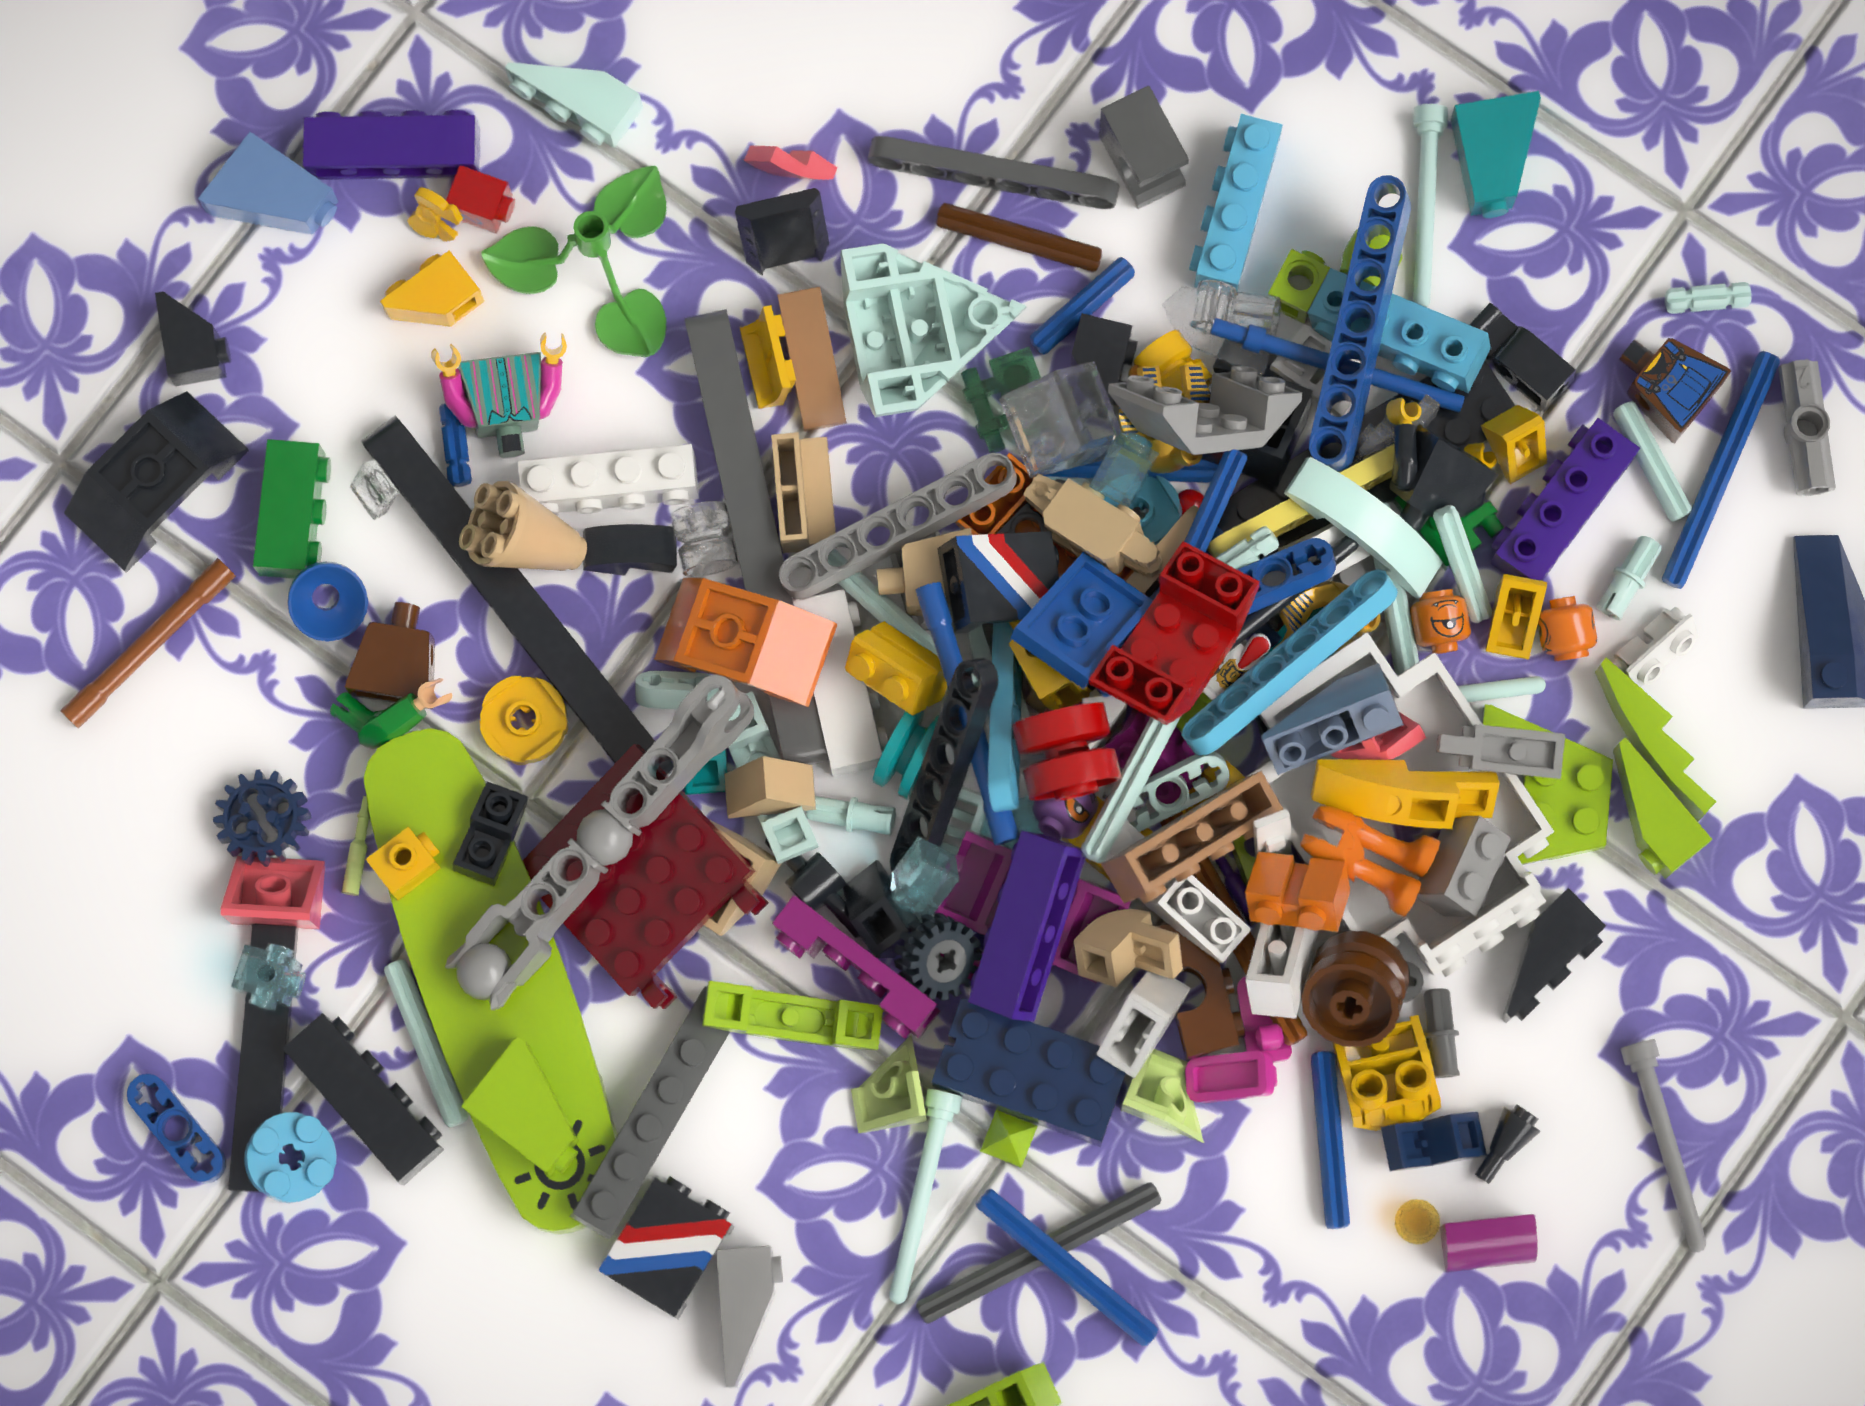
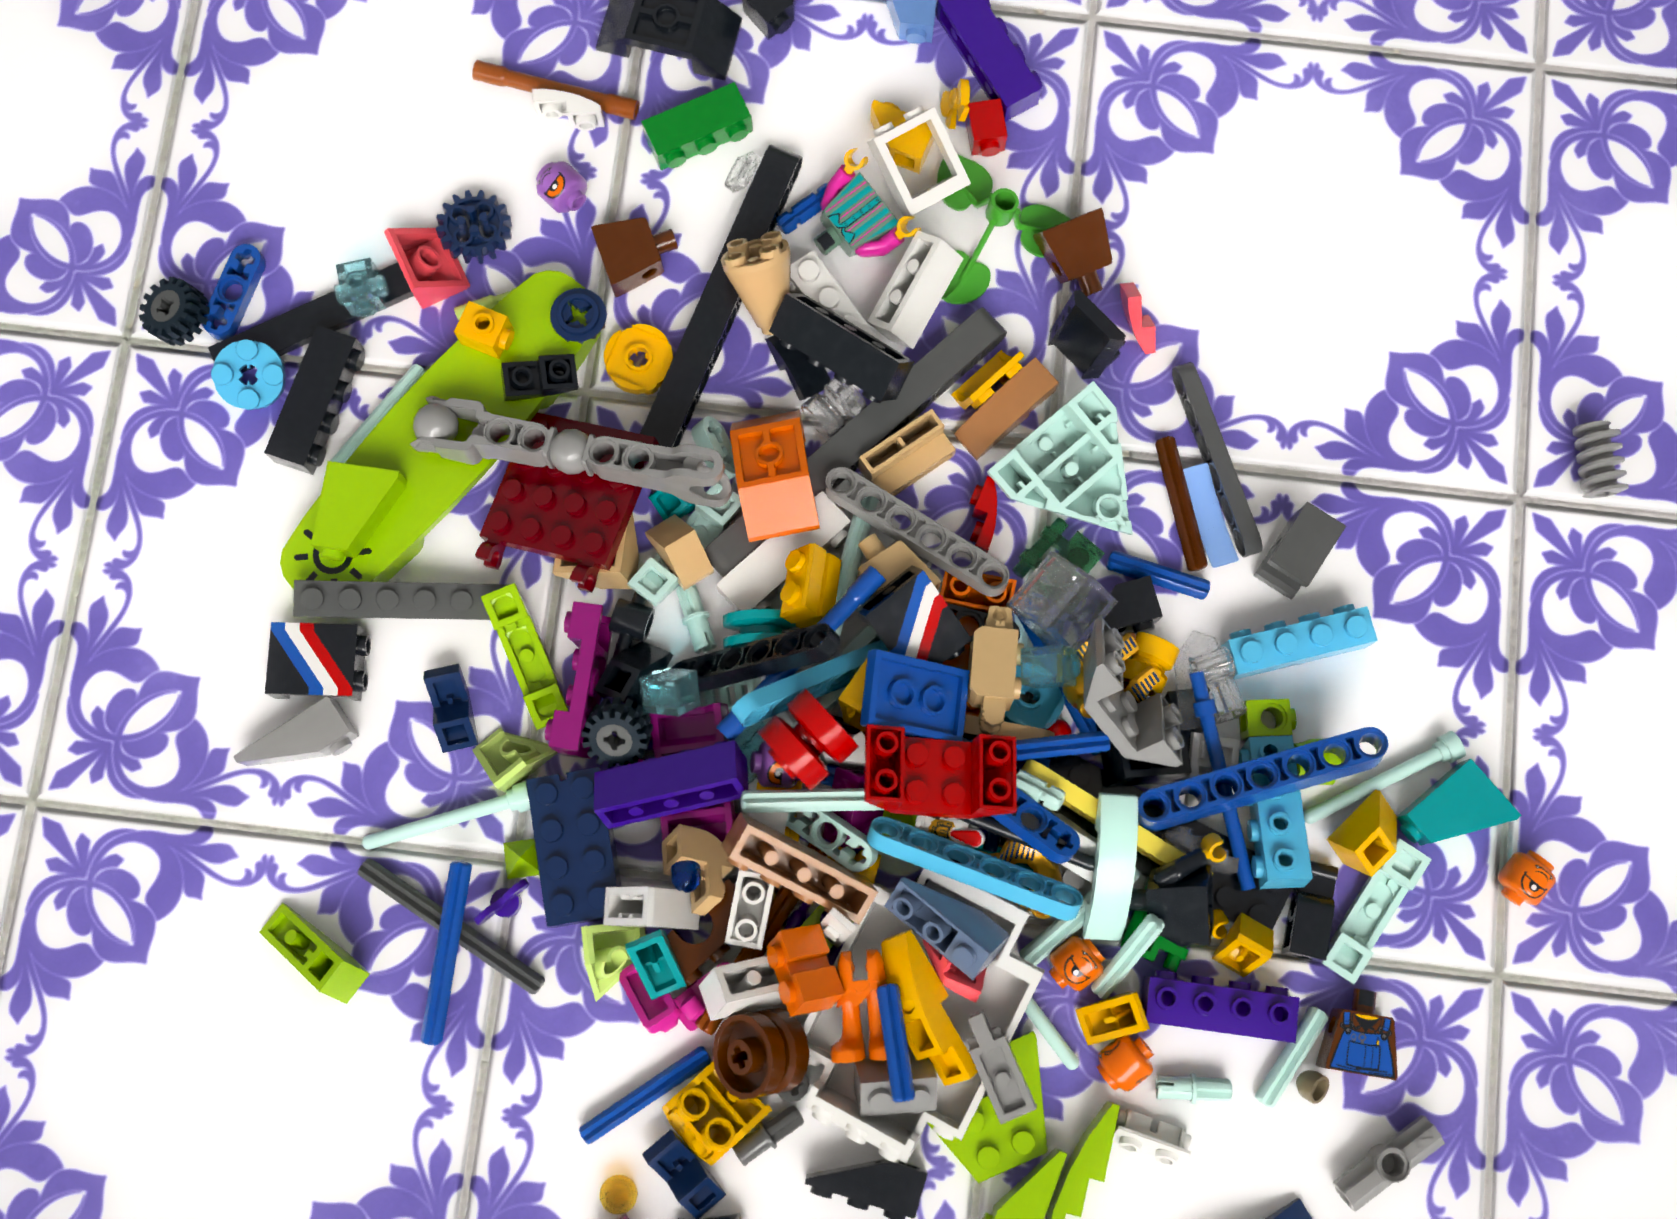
camera: 55 degrees right, 0 degrees up
blue piece [287,561,368,642] -> none
green arm [330,678,453,749] -> none
light aqua slope [505,62,643,148] -> none
blue axle [1662,351,1780,589] -> none
light aqua axle [1665,282,1751,314] -> none
none -> black wheel [139,277,210,346]
none -> dark blue slope [423,663,478,753]
none -> dark purple piece [474,878,530,926]
none -> white slope [532,89,605,131]
none -> medium lavender head [536,161,587,213]
none -> dark blue gear [550,288,607,344]
none -> teal slope [625,929,686,1000]
none -> clear blue hinge [671,860,701,893]
none -> black brick [769,293,915,403]
none -> white window [867,105,971,217]
none -> white brick [867,230,964,349]
none -> blue axle [877,984,915,1103]
none -> red slope [969,476,997,553]
none -> reddish brown torso [1033,208,1112,296]
none -> light blue sticker [1183,463,1239,568]
none -> dark tan hinge [1296,1070,1330,1104]
none -> light aqua slope [1321,839,1432,984]
none -> yellow slope [1326,789,1397,877]
none -> orange head [1497,850,1556,907]

